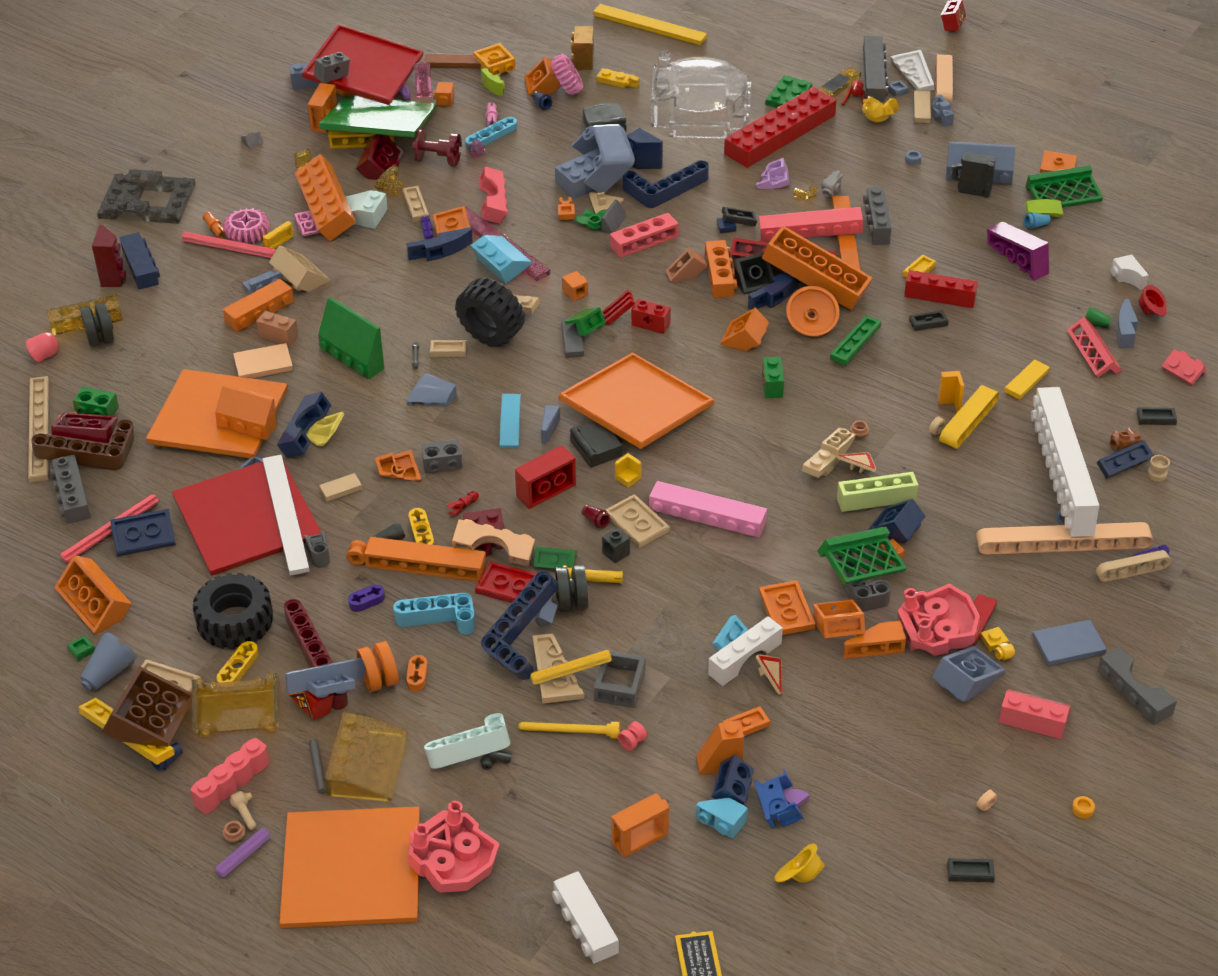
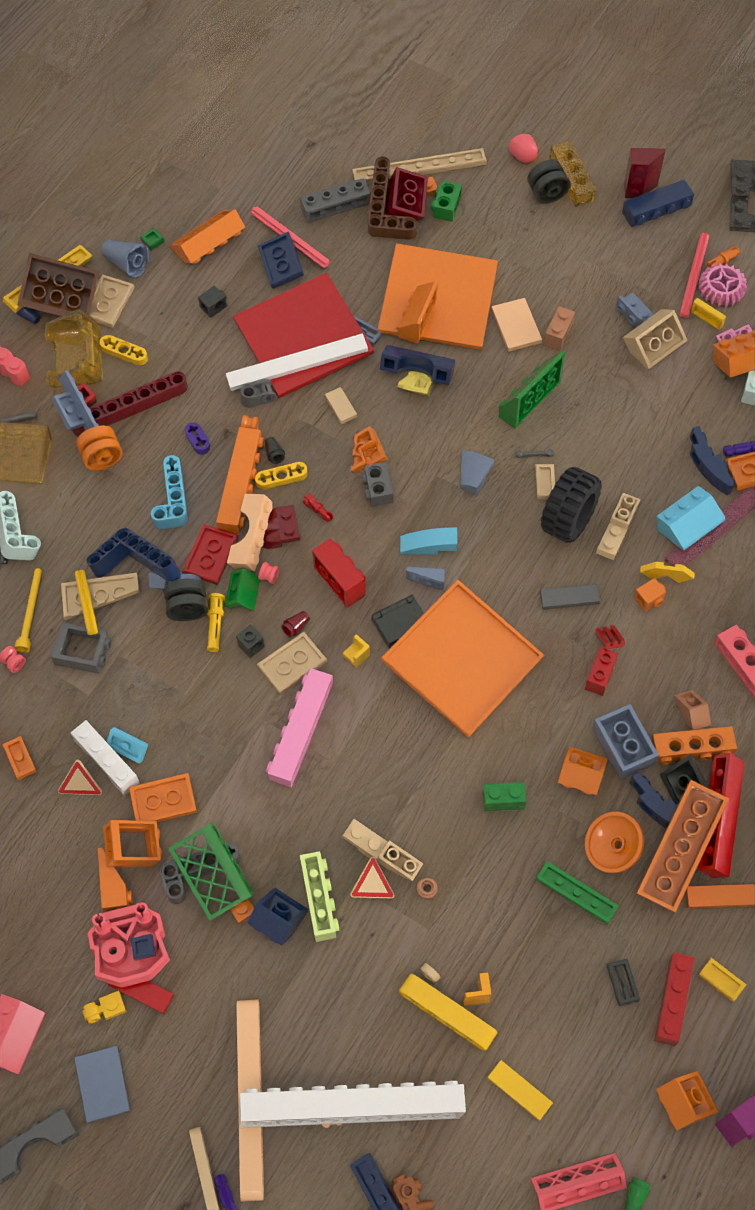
camera: 90 degrees right, 20 degrees up
black tyre [193,573,274,649] -> none
orange brick [223,279,294,332] -> none
orange beam [406,655,428,692] -> none
green panel [564,307,605,336] -> none
sand blue slope [932,646,1006,702] -> none
none -> dark blue tile [131,934,156,961]
none -> pearl dark grey brick [198,286,227,318]
none -> coral wheel [258,562,280,584]
none -> sand blue brick [592,704,659,779]
none -> yellow tile [640,562,695,583]
none -> orange slope [656,1071,718,1131]

